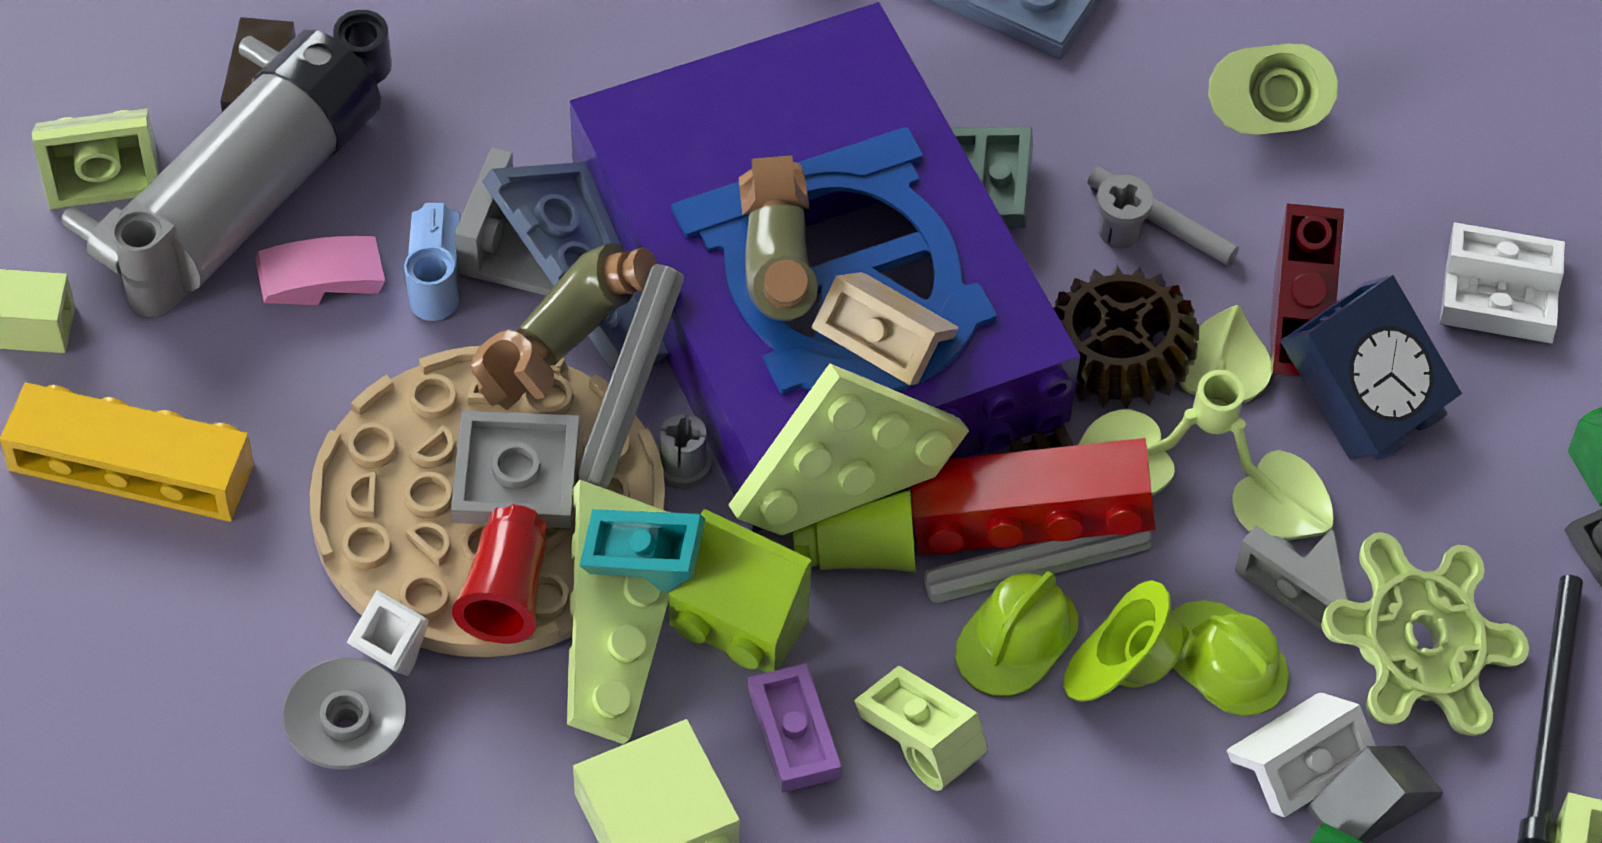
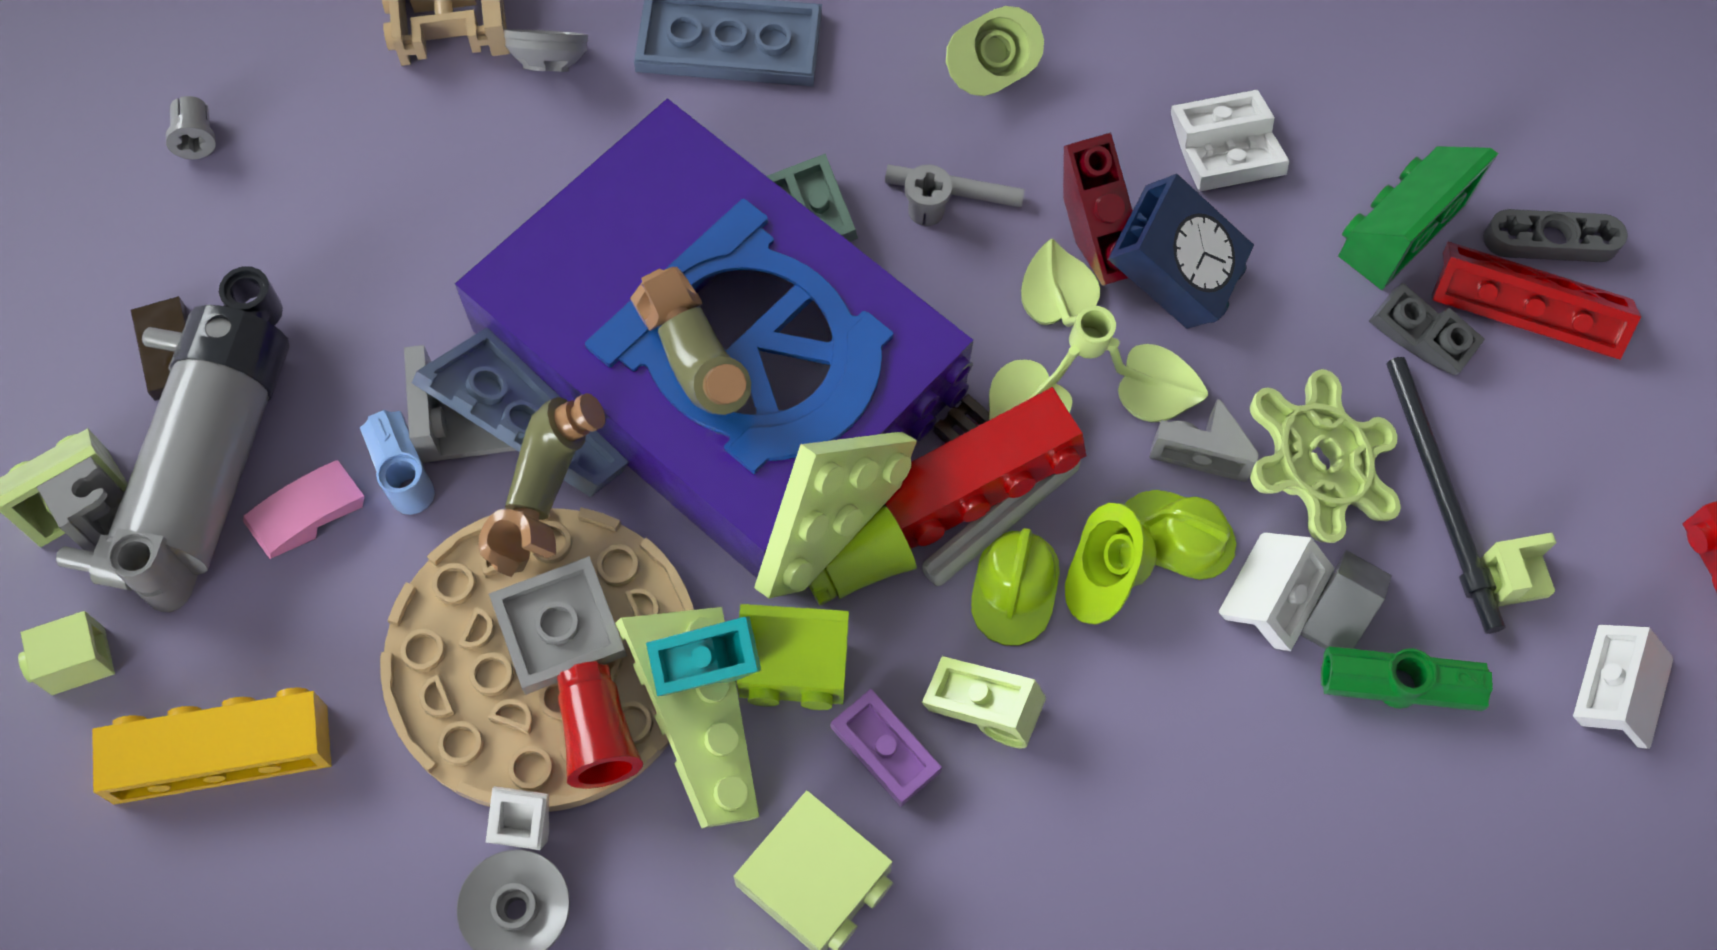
camera: 25 degrees left, 10 degrees up
light grey axle [576,264,684,489] -> none
light grey bush [657,414,713,489] -> none
tan panel [811,272,959,385] -> none
dark brown gear [1053,265,1199,409] -> none
none -> light grey hinge [37,457,124,552]

